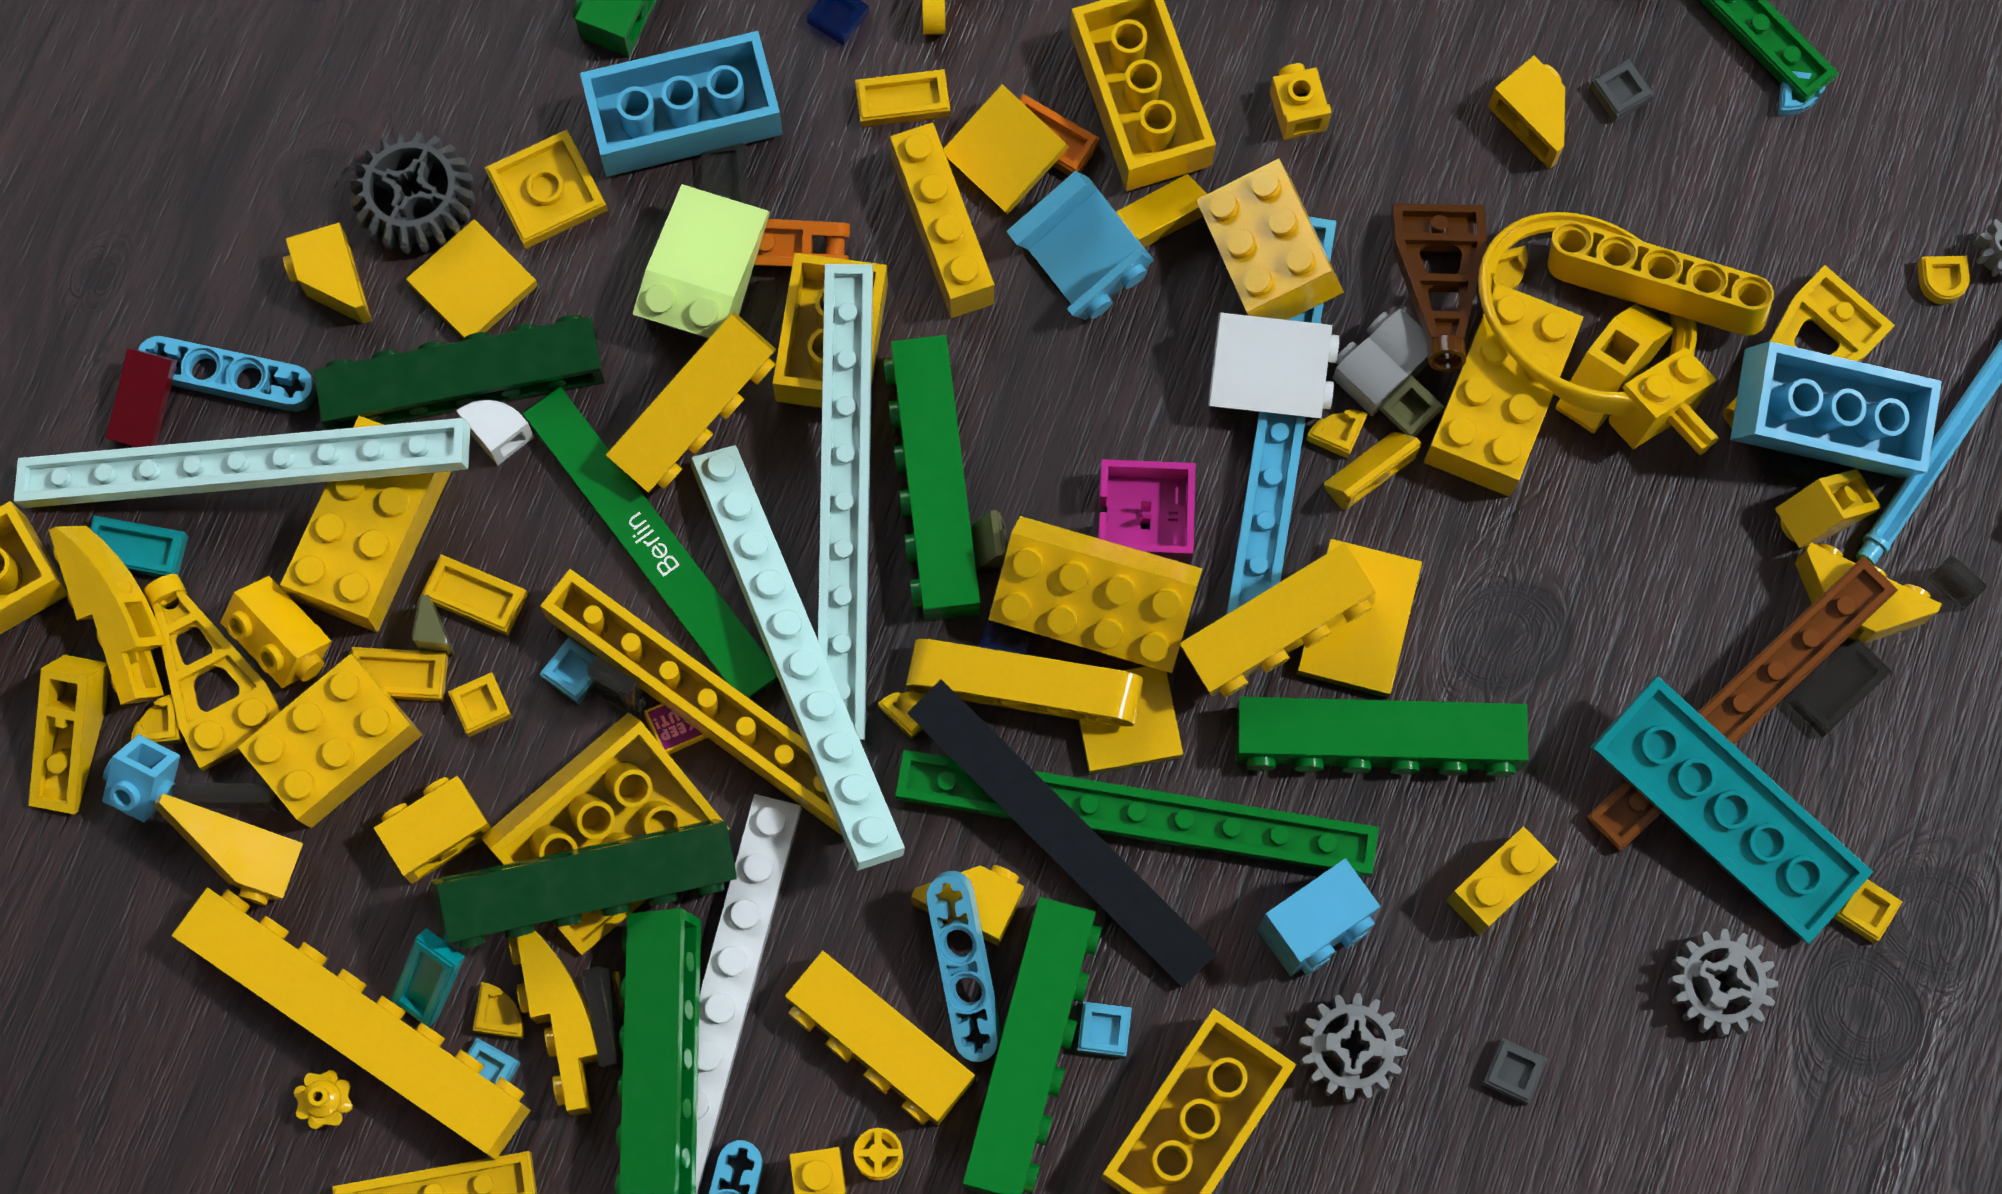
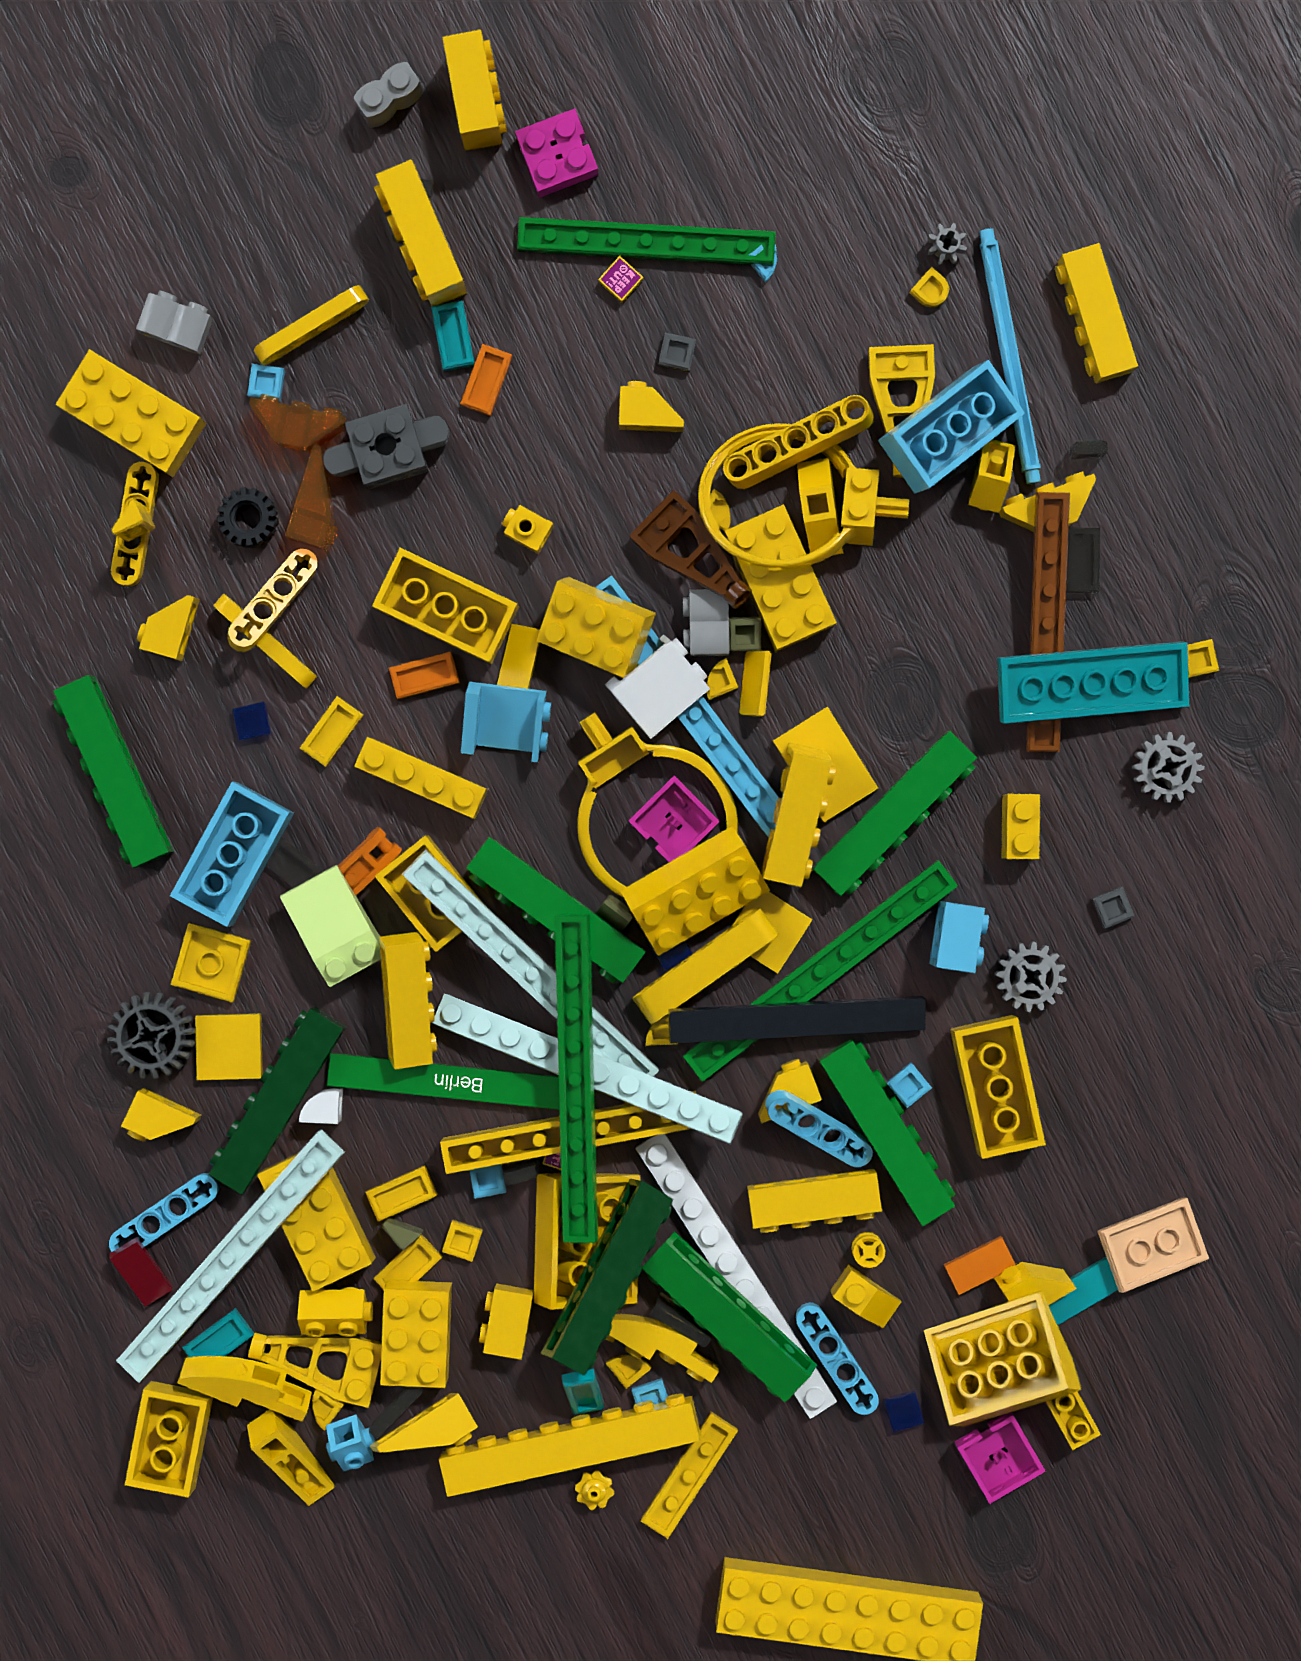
camera: 45 degrees left, 15 degrees up
yellow tile [943,84,1069,214] -> none
none -> green plate [555,915,598,1243]
none -> yellow brick [577,712,738,897]

